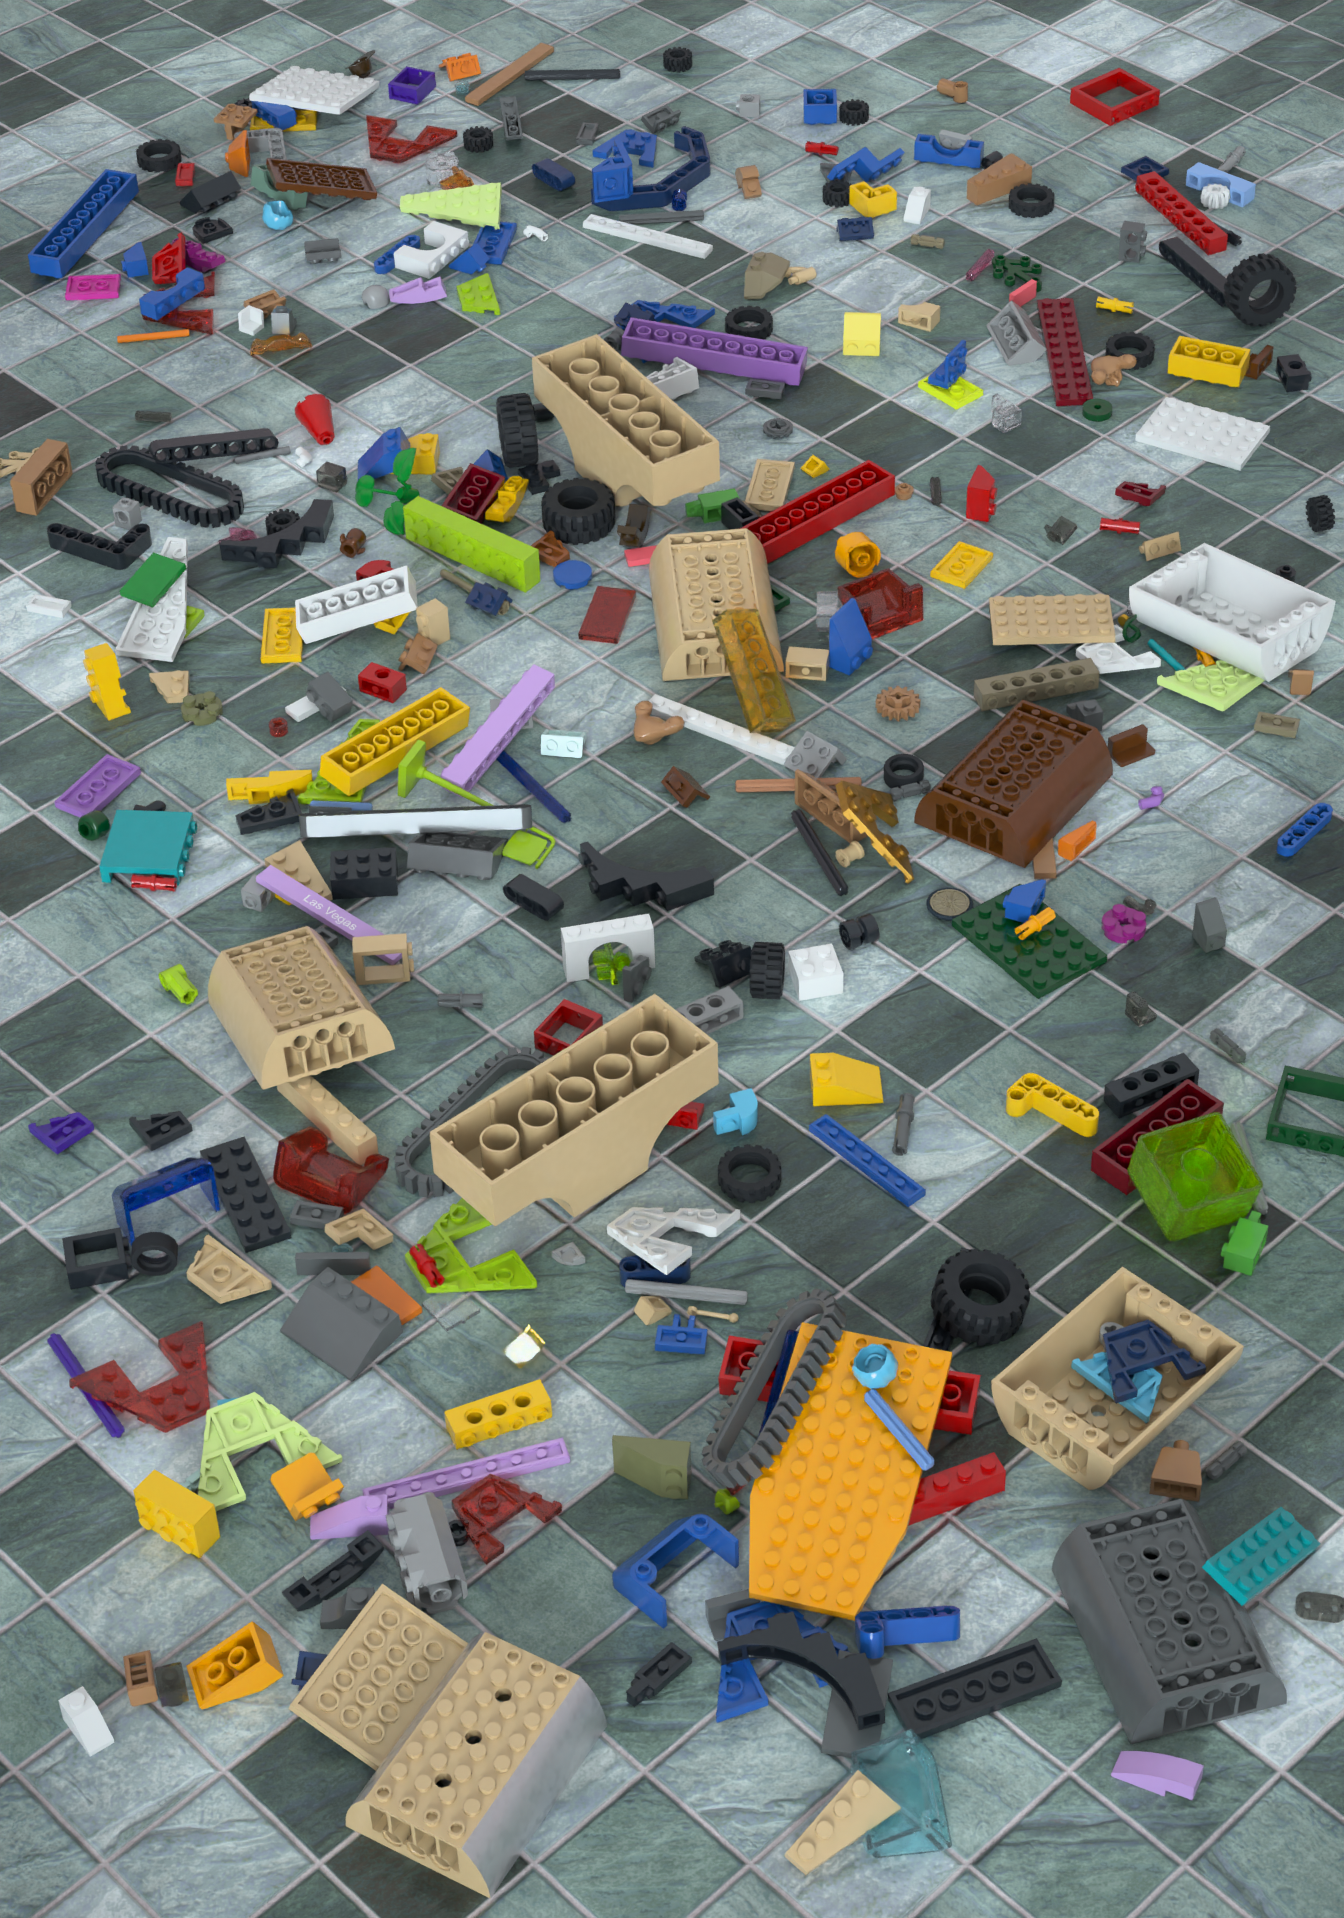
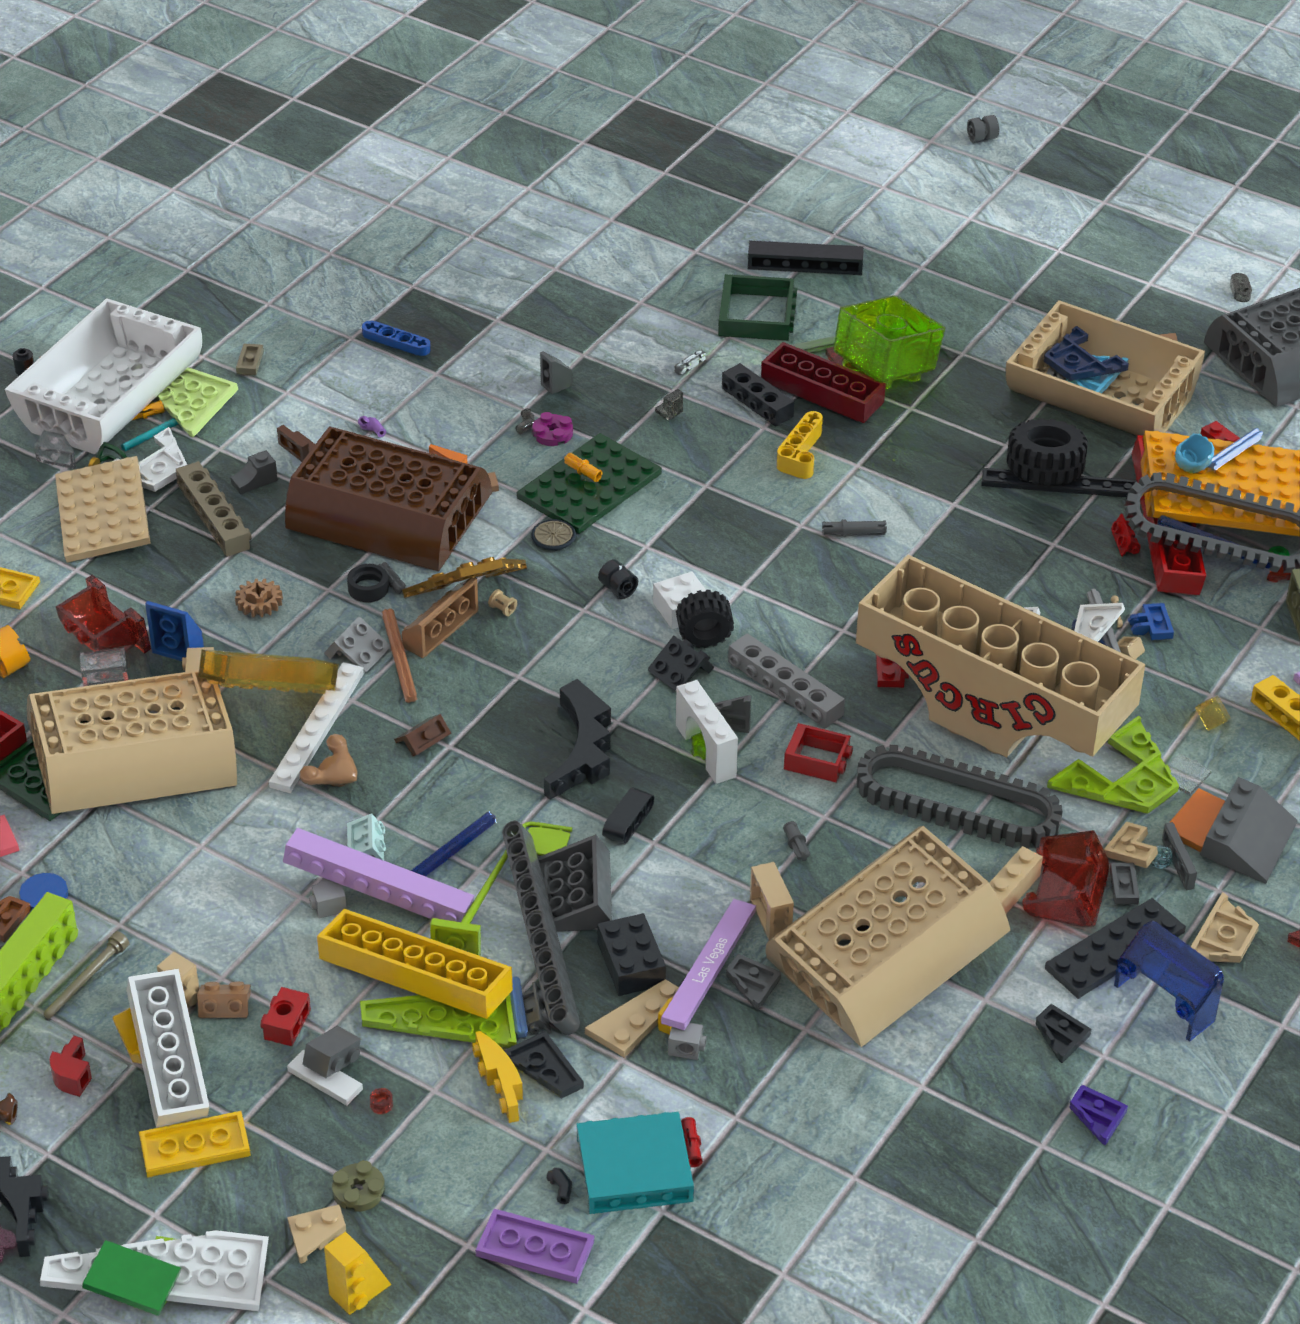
camera: 105 degrees left, 0 degrees up
black window [62,1227,132,1290] -> none
dark green head [78,810,110,841] -> none
black tyre [131,1232,178,1276] -> none
lime piece [158,964,198,1005] -> none
red pin [409,1244,445,1288] -> none
dark blue bracket [465,582,513,616] -> none
clear red tile [578,586,636,644] -> none
black axle [791,809,848,896] -> none
blue tile [809,1114,926,1207] -> none
yellow slope [810,1053,883,1106] -> none
blue slope [1003,879,1046,923] -> none
teal plate [1202,1507,1321,1606] -> none

